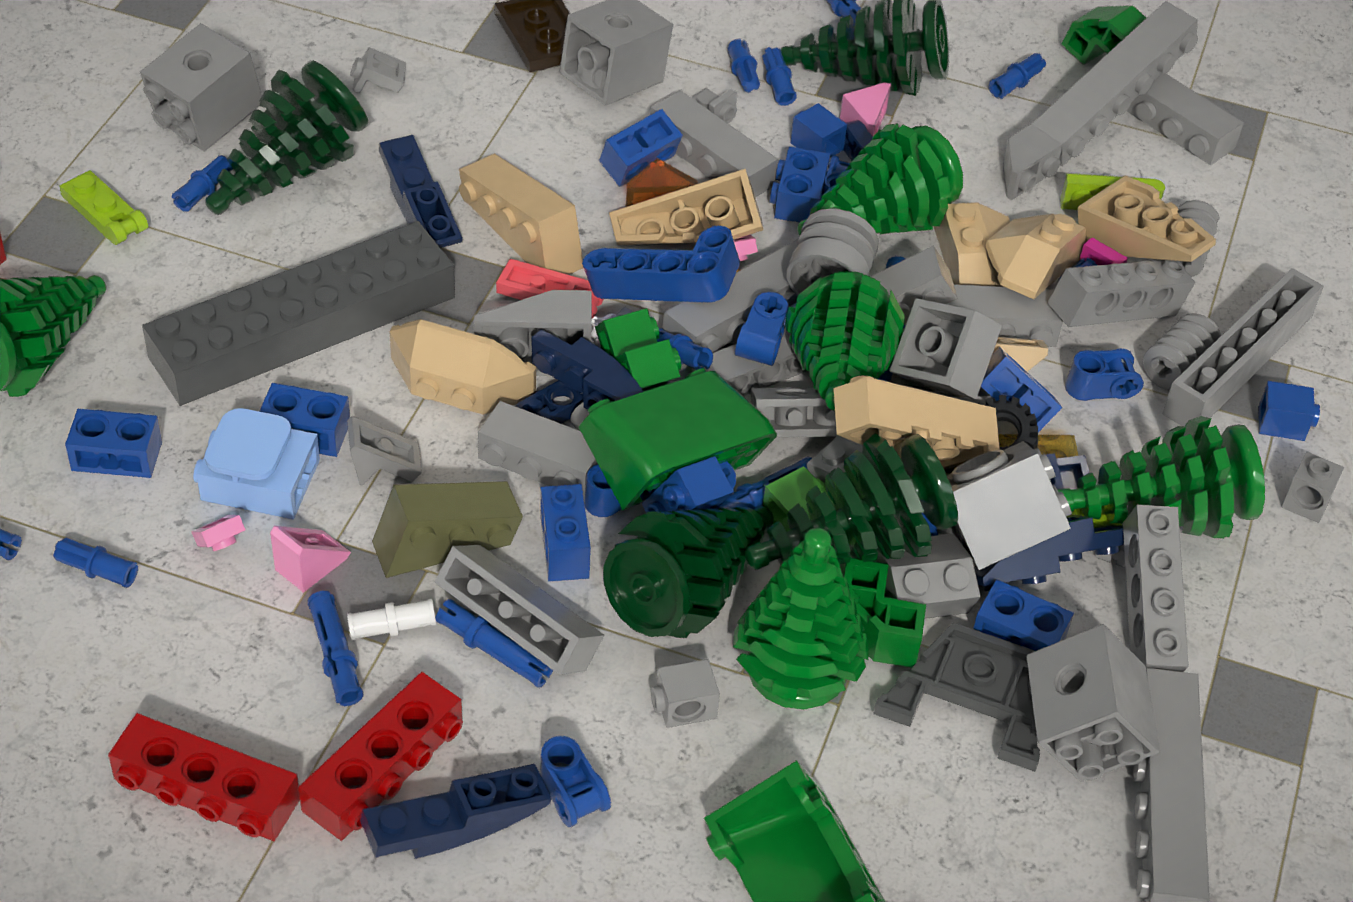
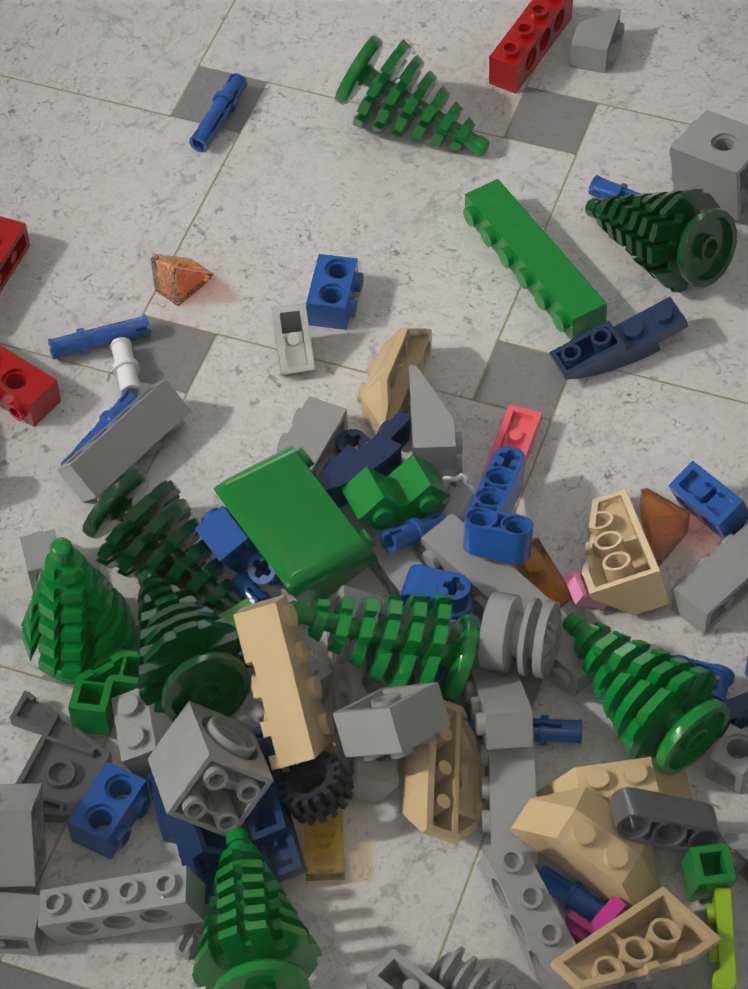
camera: 95 degrees right, 5 degrees up
blue axle [53,538,138,588] -> none
lime plate [59,170,148,245] -> none
blue brick [65,409,162,478] -> none
dark grey brick [142,221,455,406] -> none
bright pink plate [191,515,246,551] -> none
light blue brick [193,408,320,520] -> none
bright pink slope [270,526,351,593] -> none
olive wedge [372,481,523,578] -> none
tan wedge [459,153,584,275] -> none
blue brick [540,484,591,582] -> none
blue brick [770,146,830,223] -> none
blue brick [981,347,1062,433] -> none
blue piece [1065,348,1144,401] -> none
none -> clear orange slope [151,253,213,306]
none -> green brick [463,179,607,340]
none -> dark grey beam [609,787,723,852]
none -> green brick [680,842,737,902]

